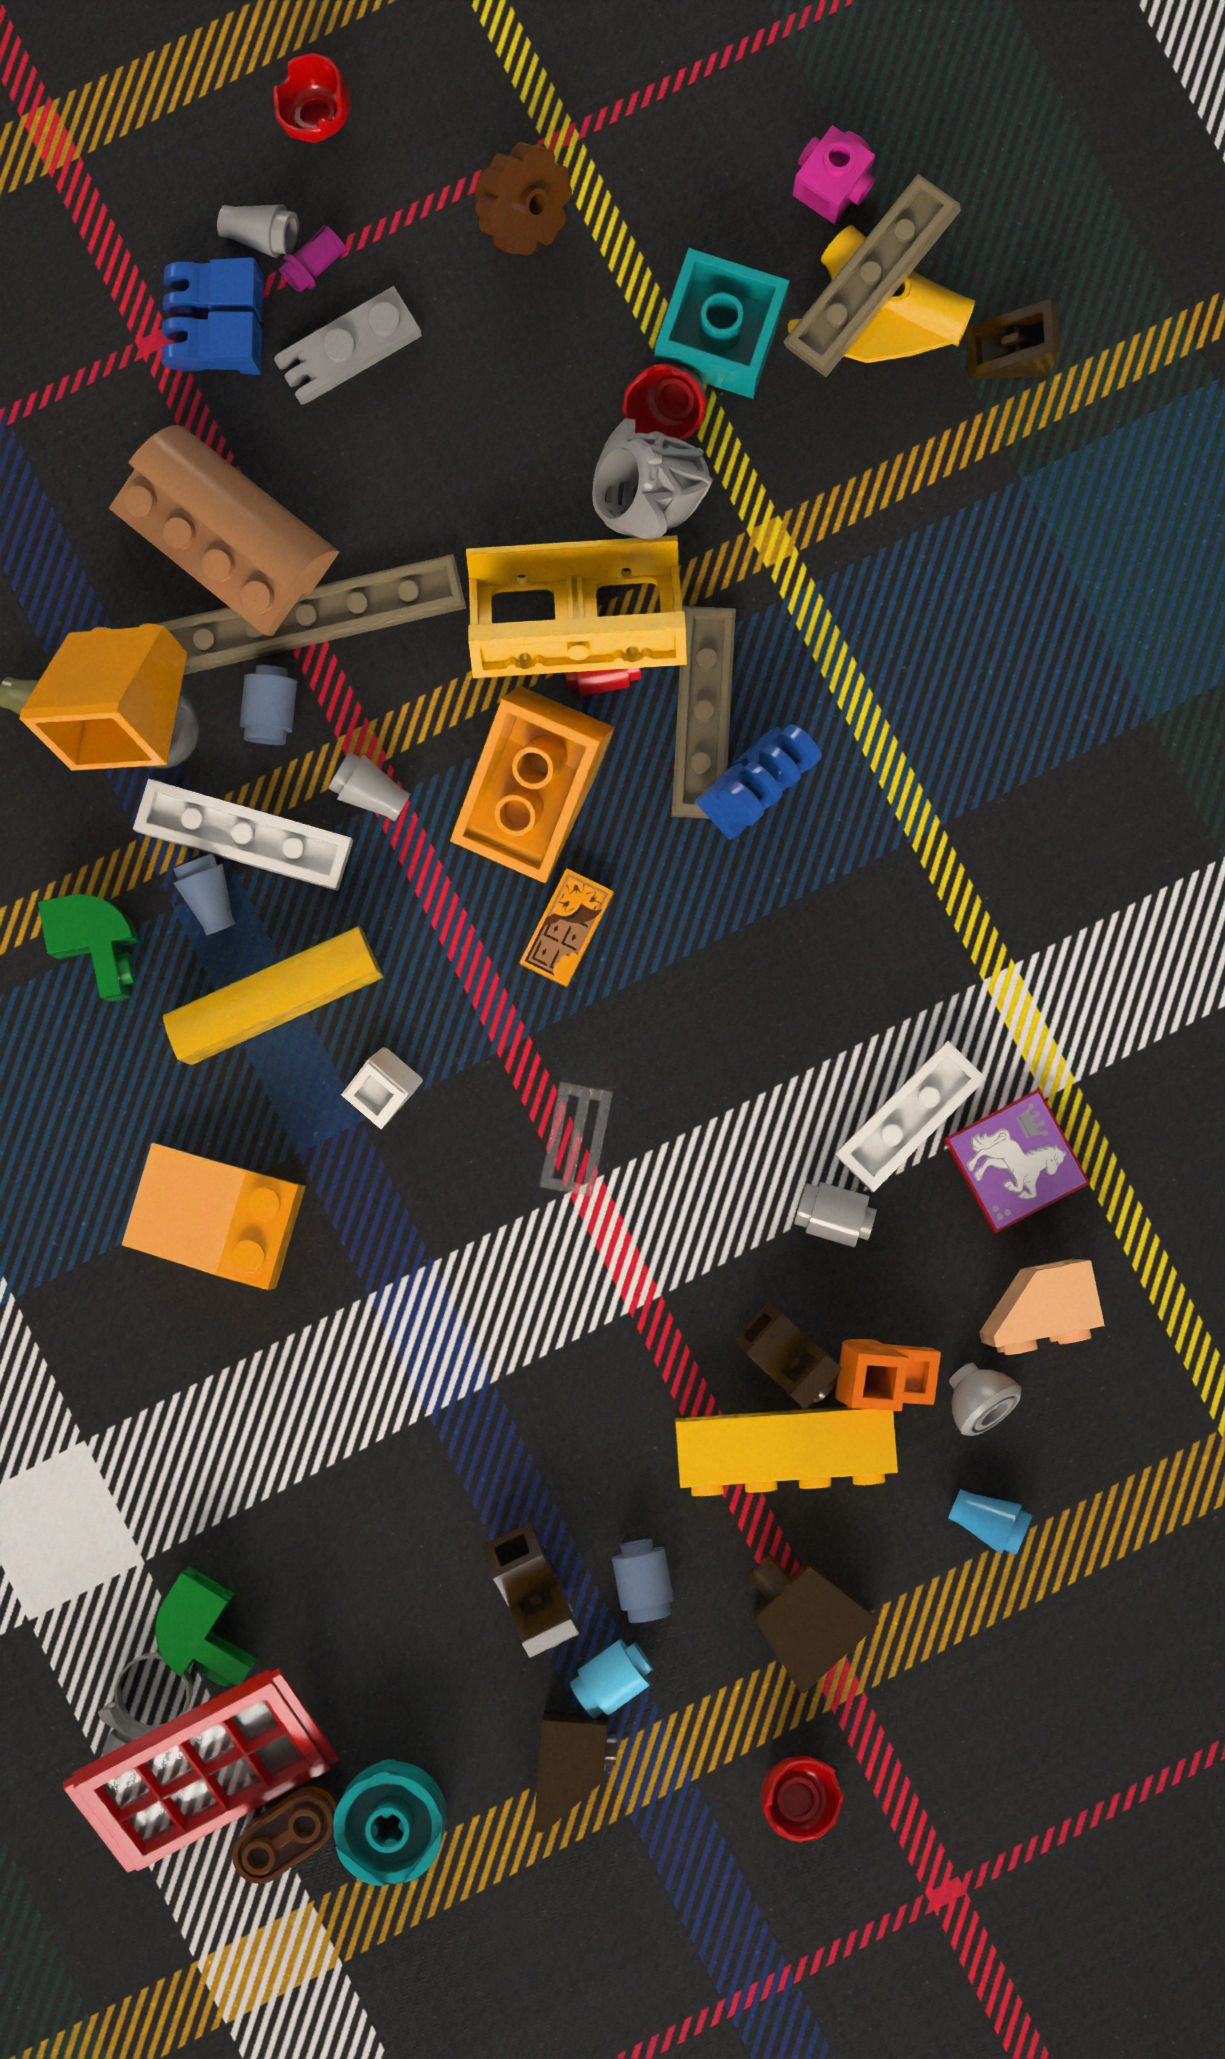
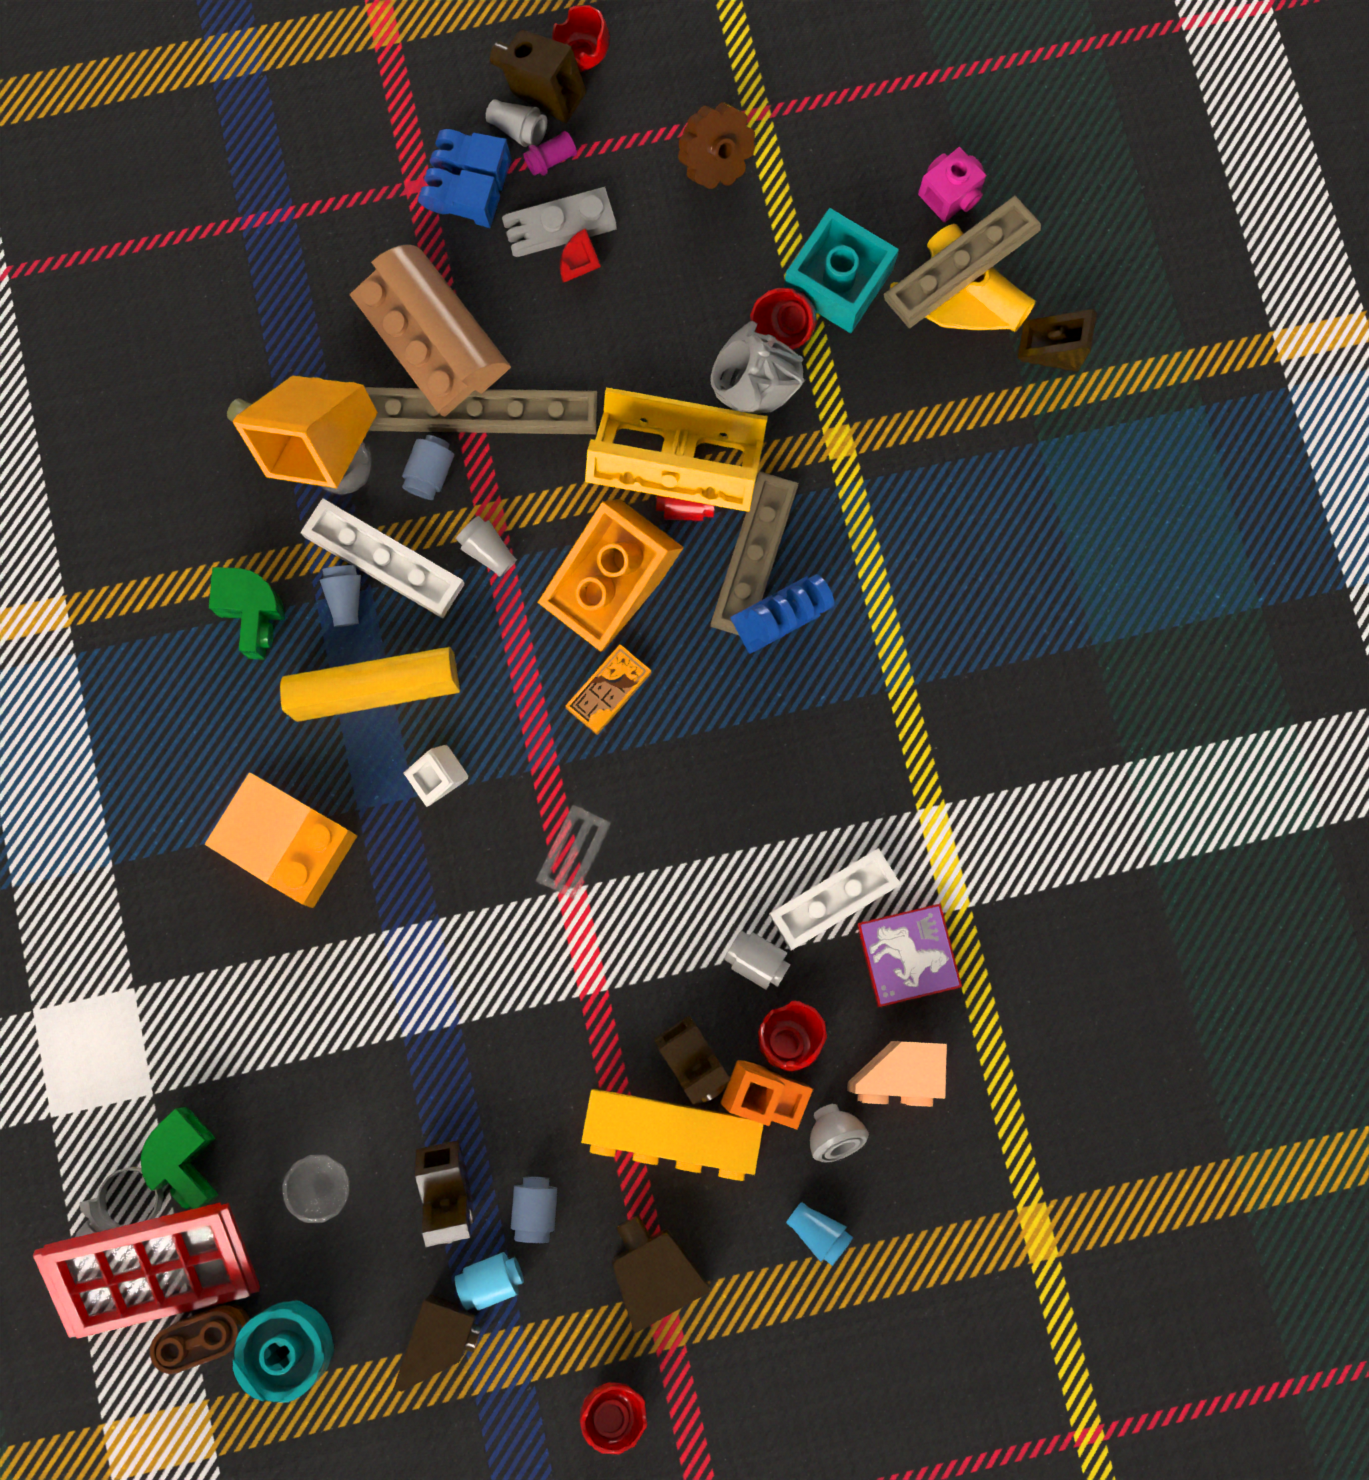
camera: 10 degrees right, 5 degrees down
none -> clear hair [282,1154,350,1223]
none -> dark brown torso [490,30,587,123]
none -> red tile [560,228,601,282]
none -> red hair [758,1001,827,1071]

